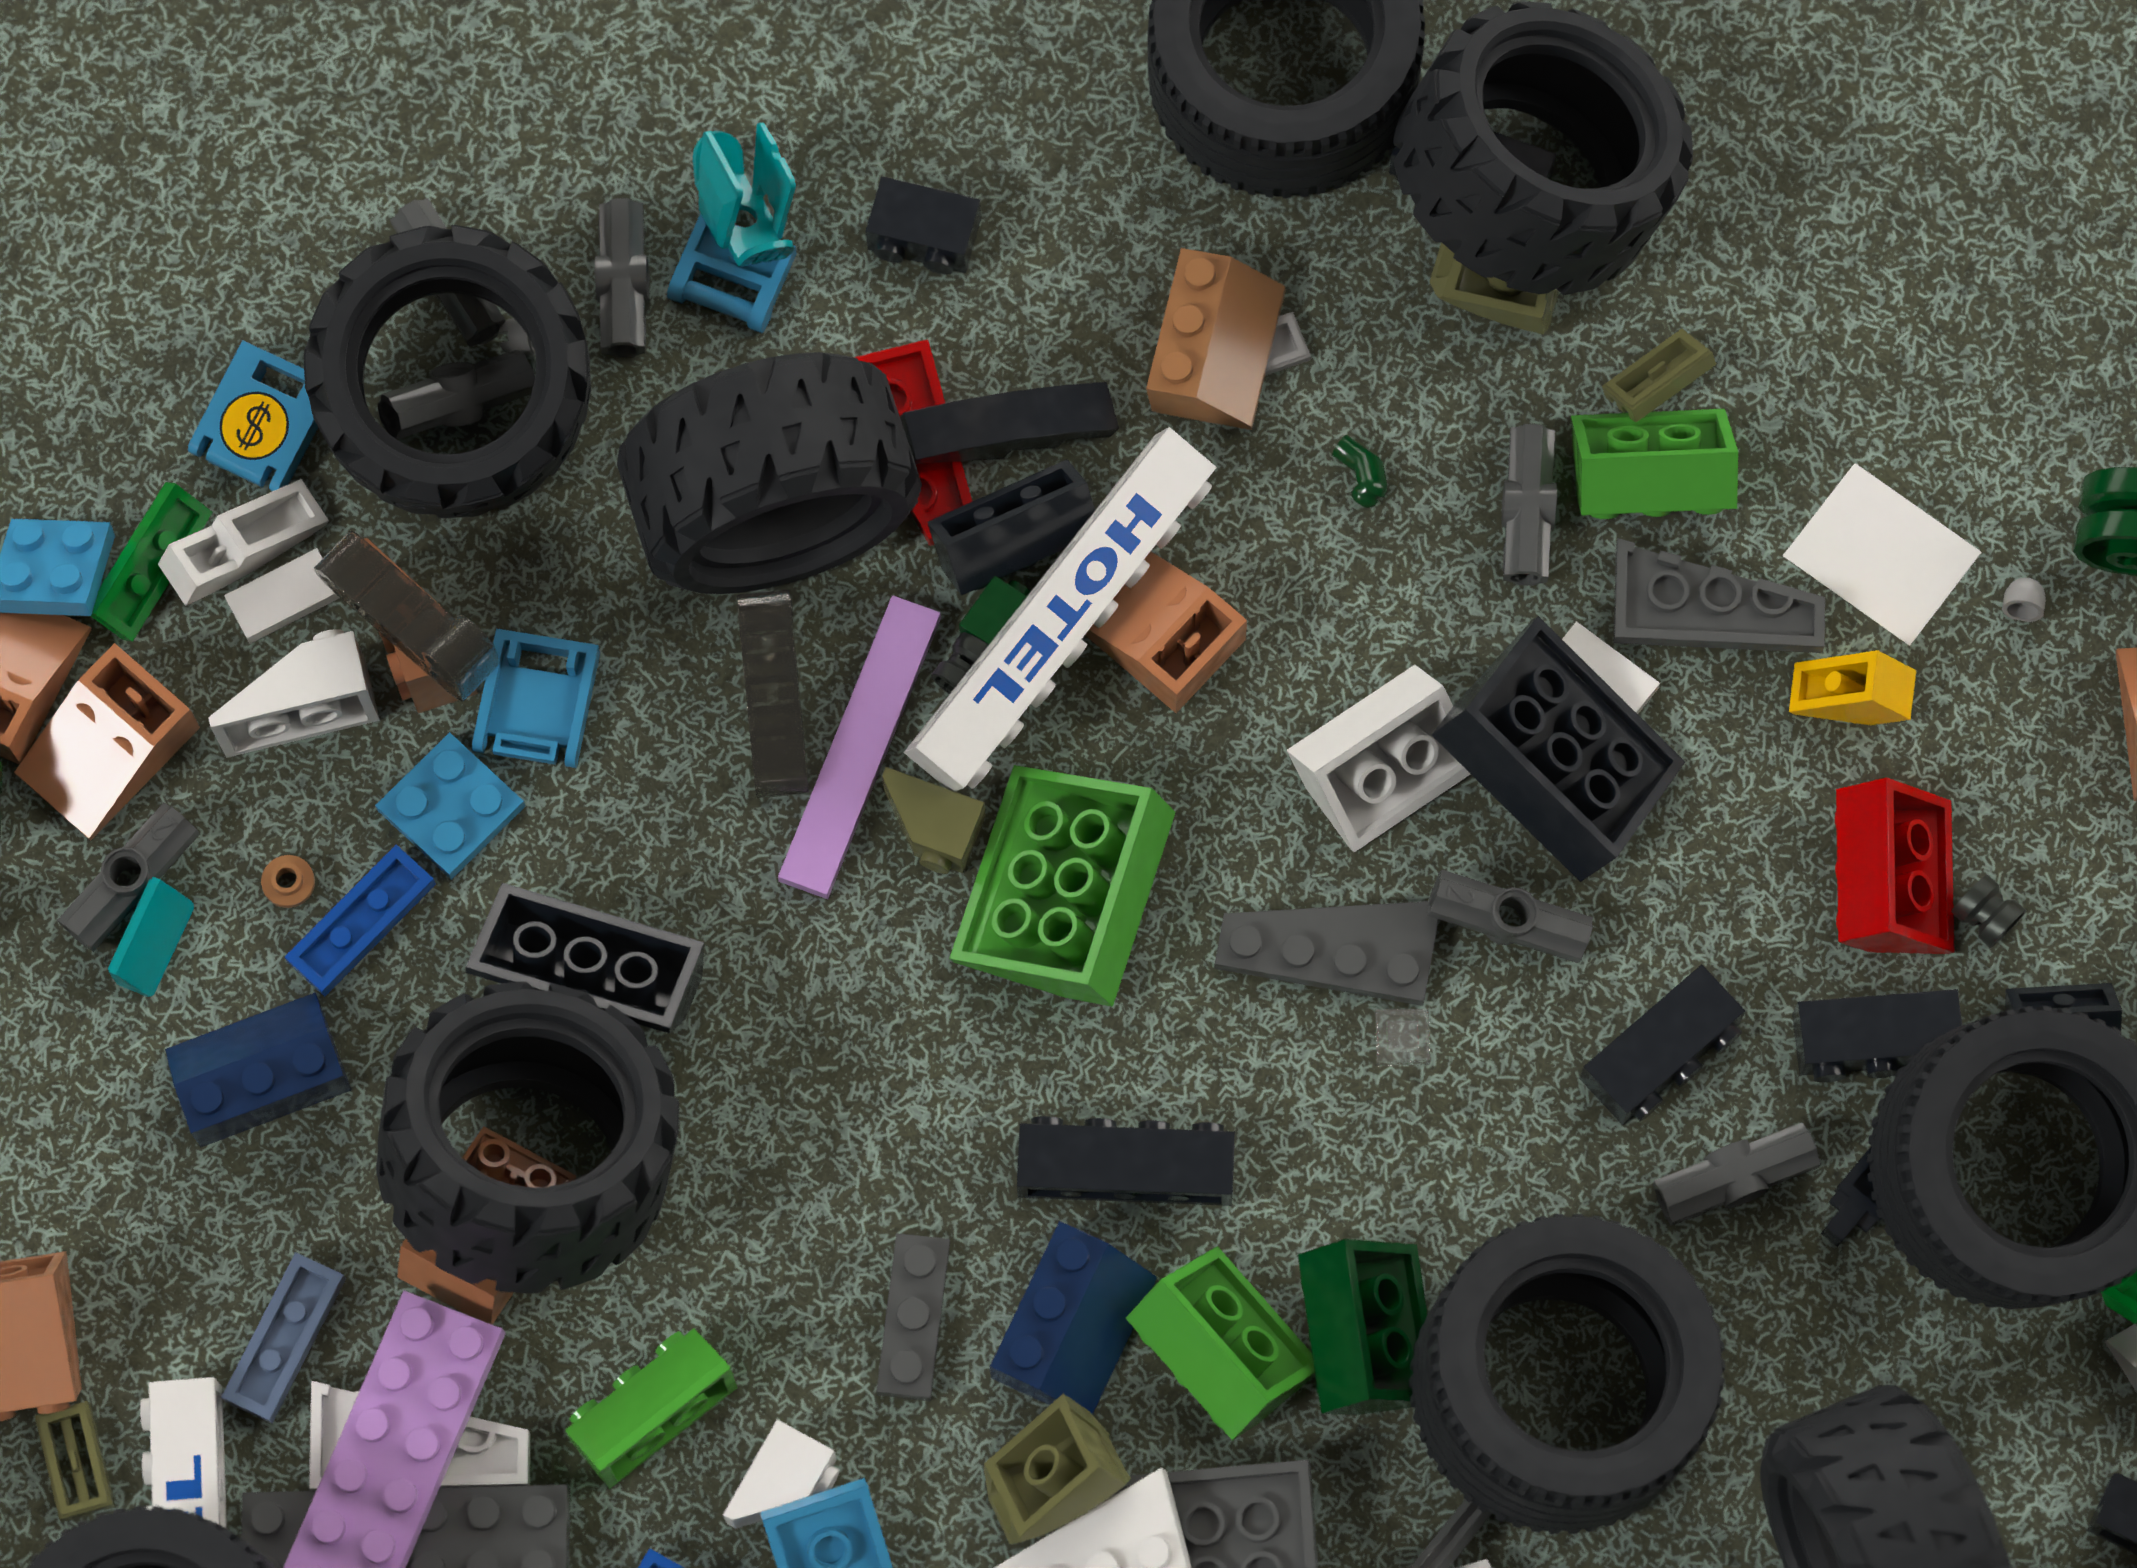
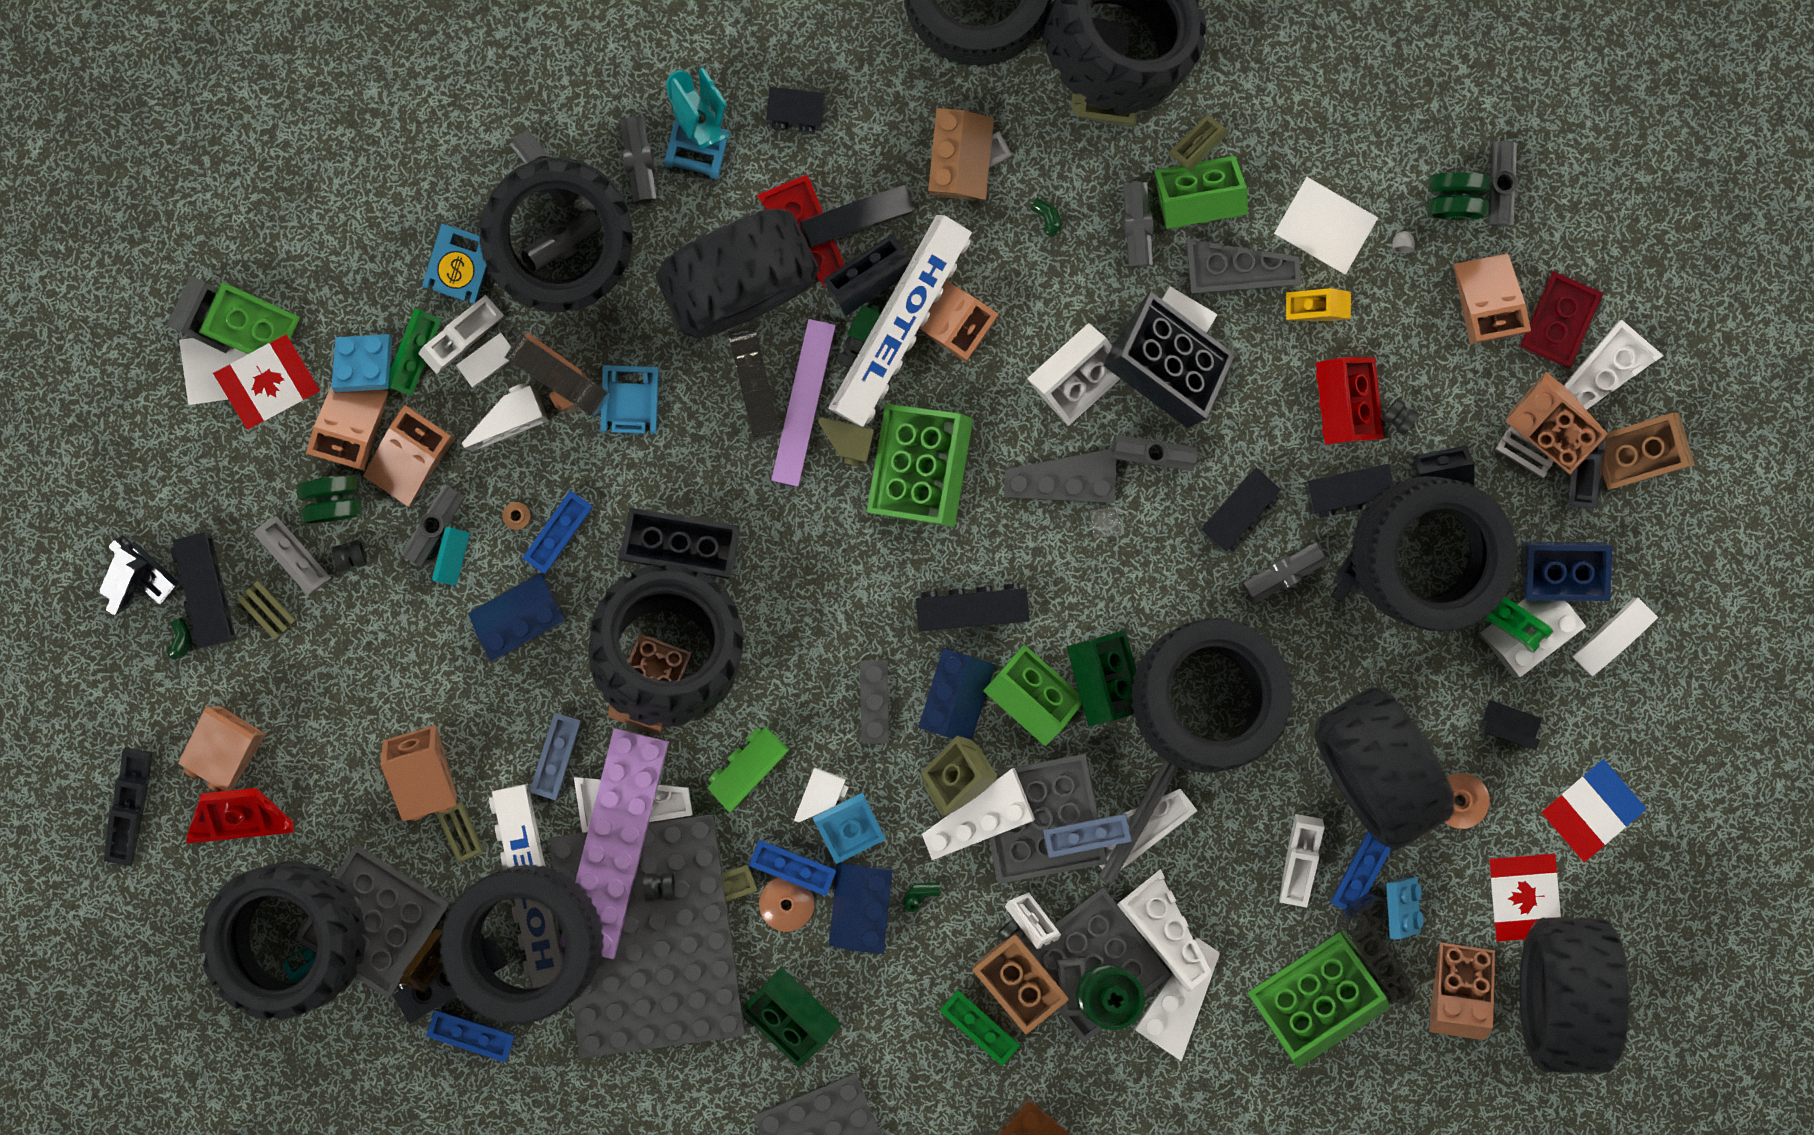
camera: 15 degrees left, 15 degrees up
dark azure plate [375,732,526,880] -> none

